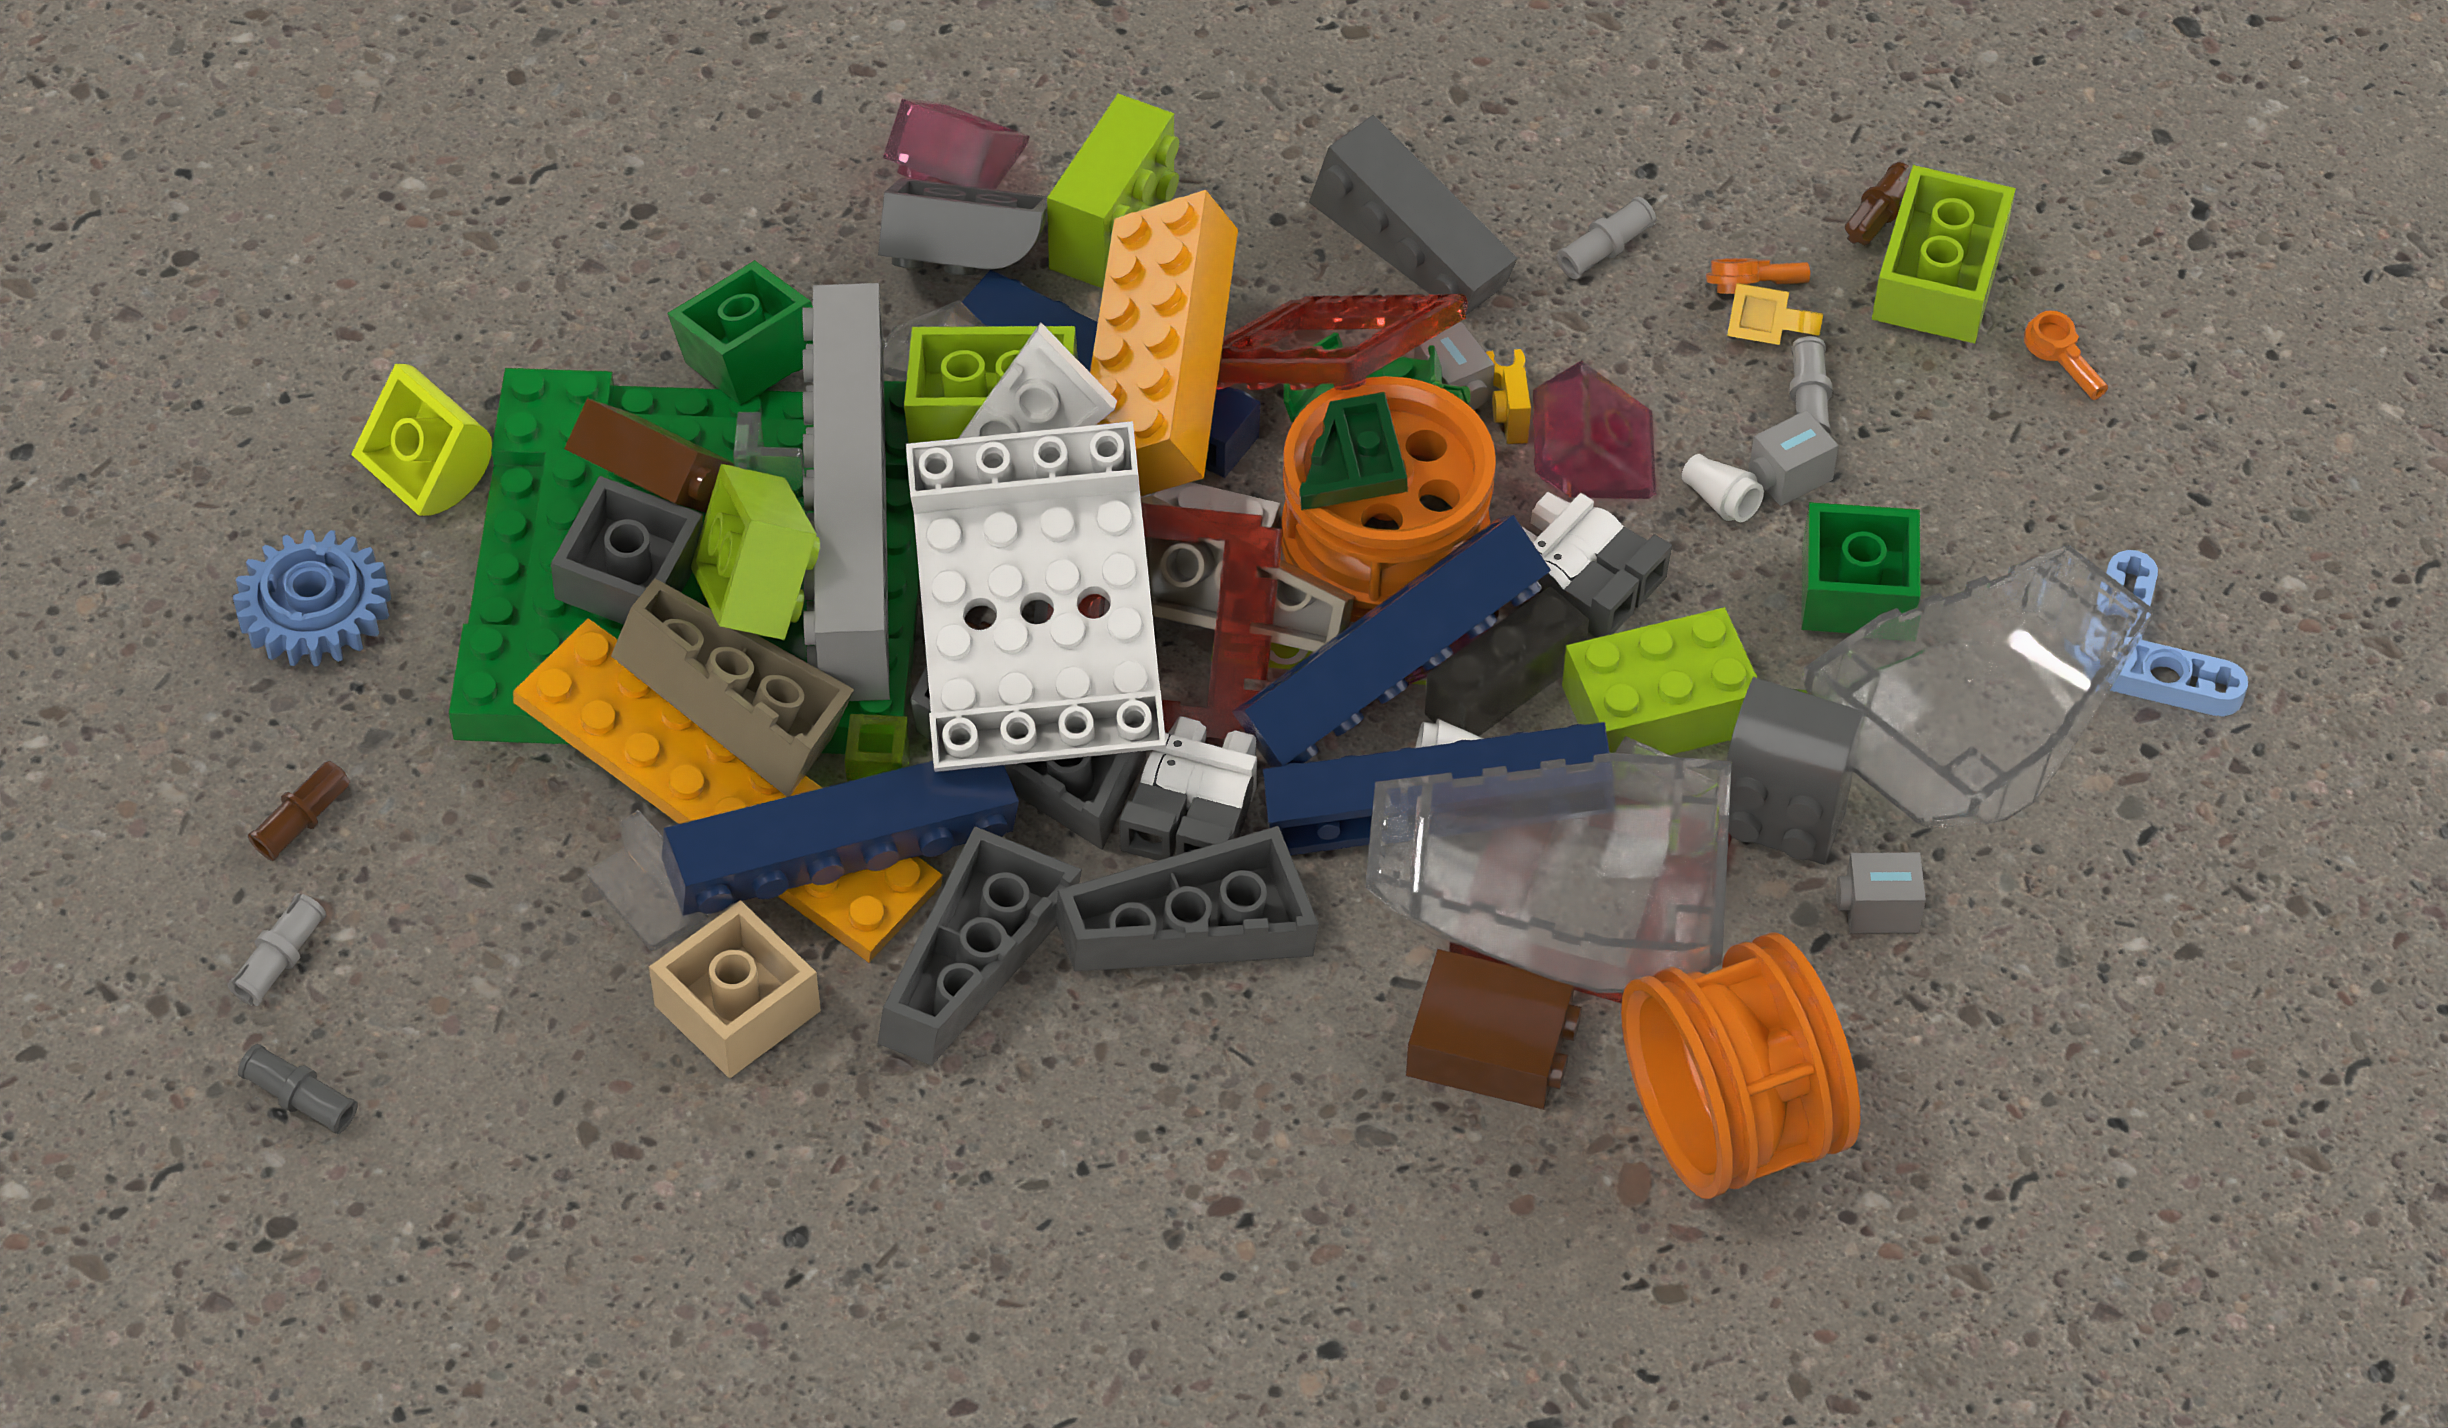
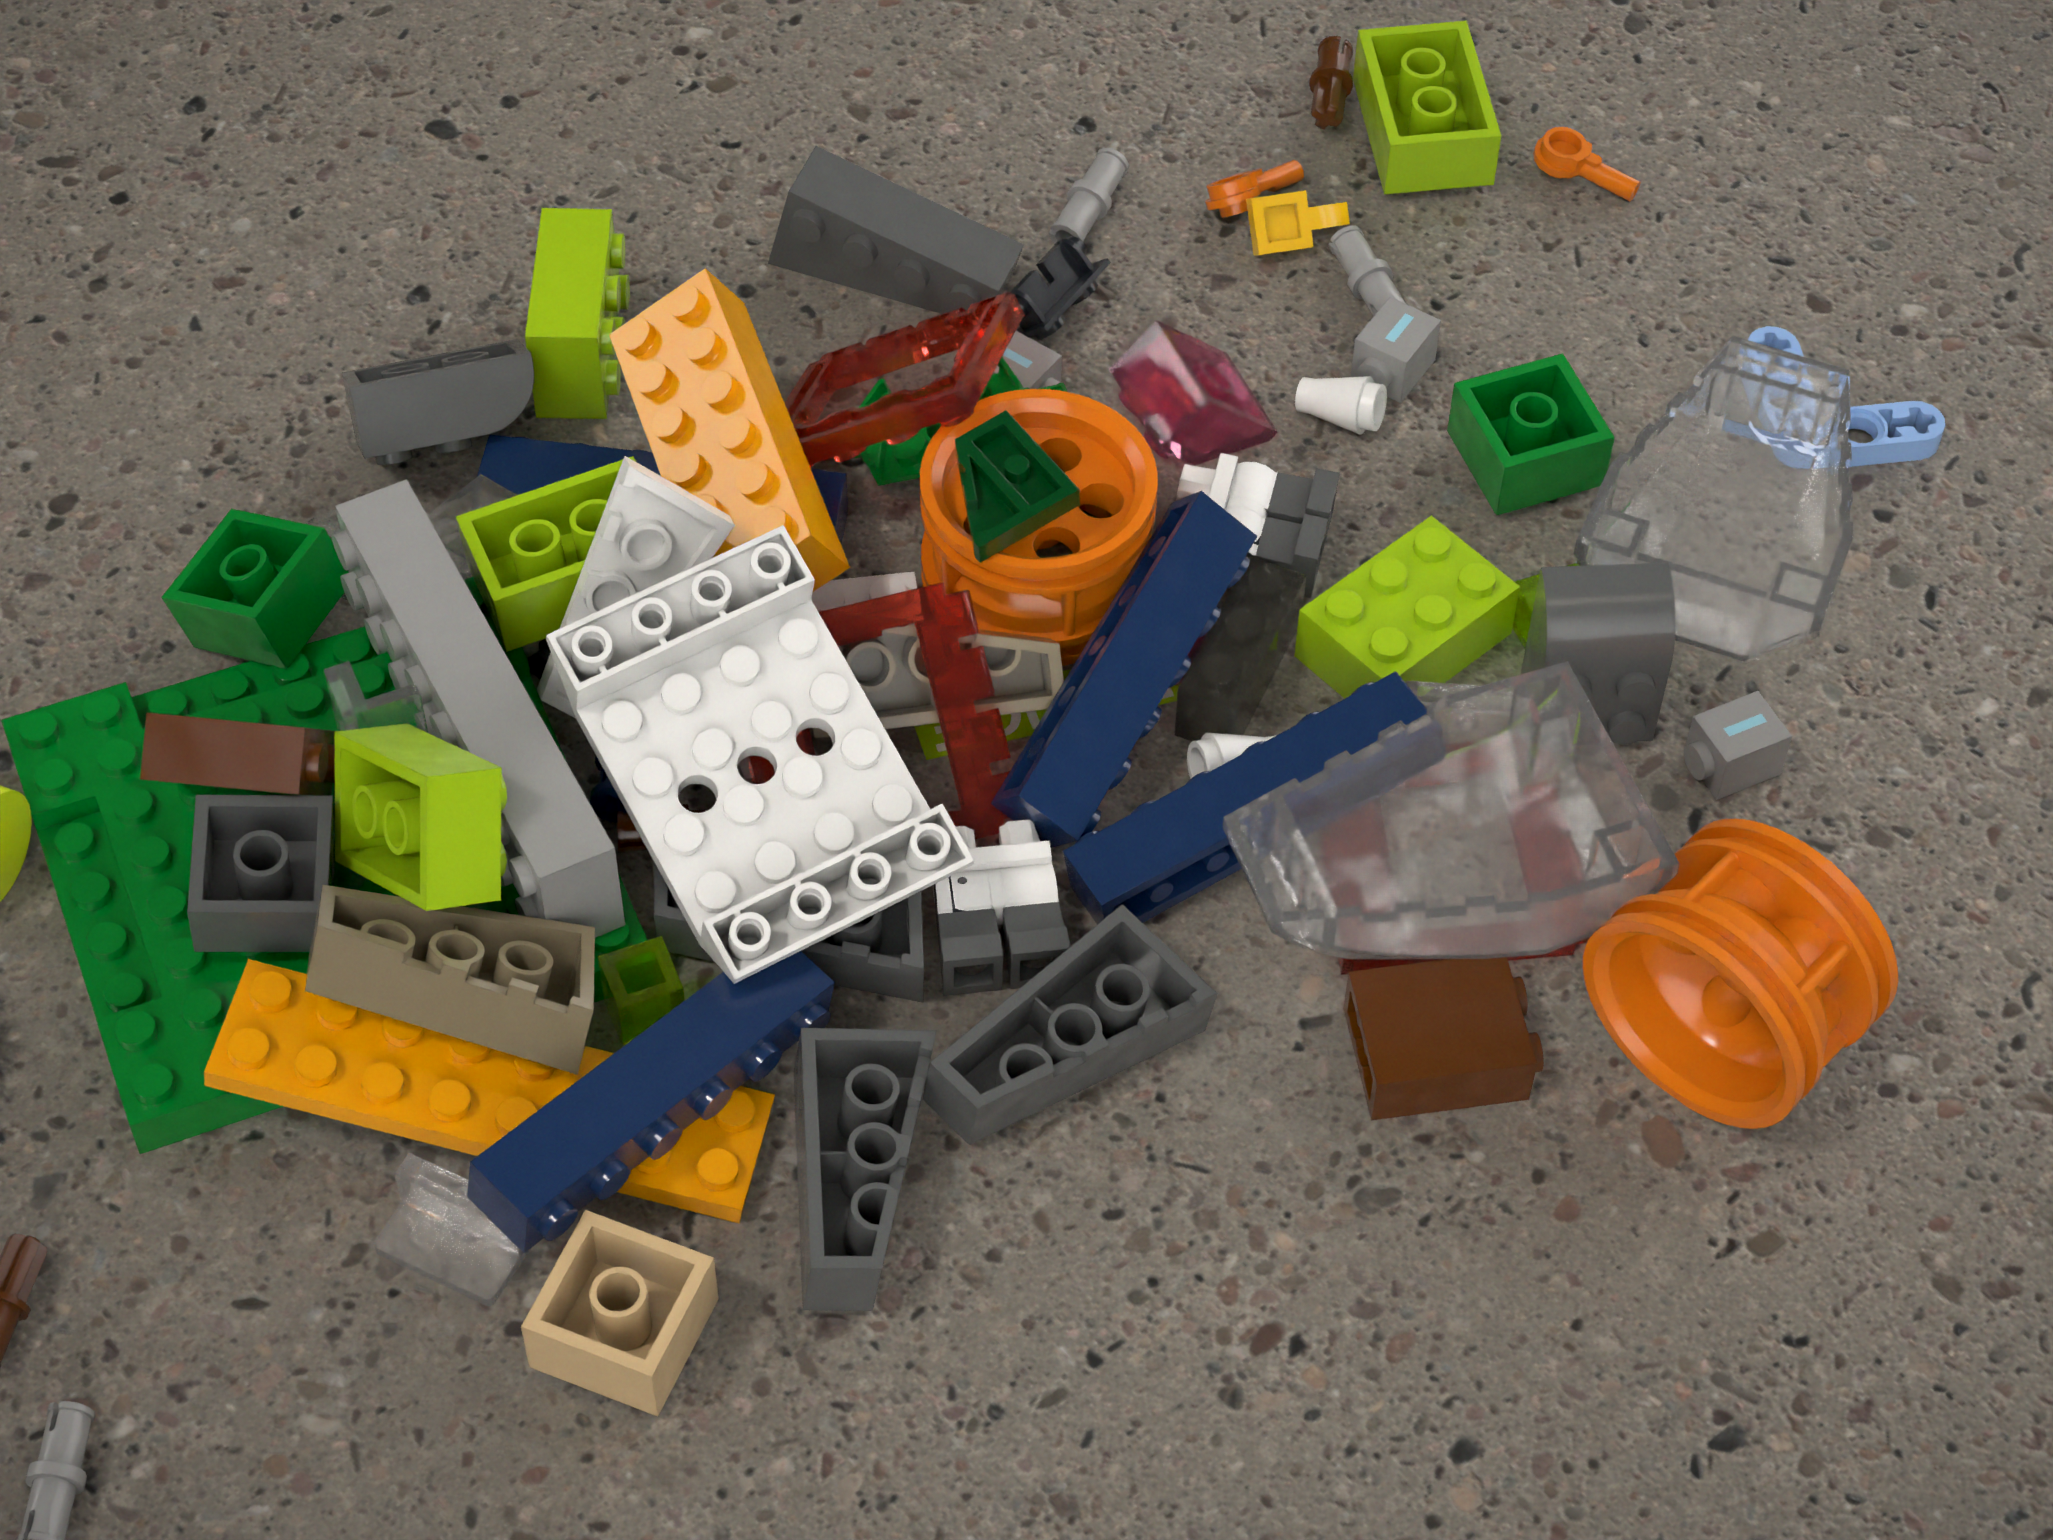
camera: 25 degrees left, 0 degrees up
clear pink slope [883,99,1030,190] -> none
yellow plate [1486,349,1531,444] -> none
none -> black hinge [1003,236,1111,340]

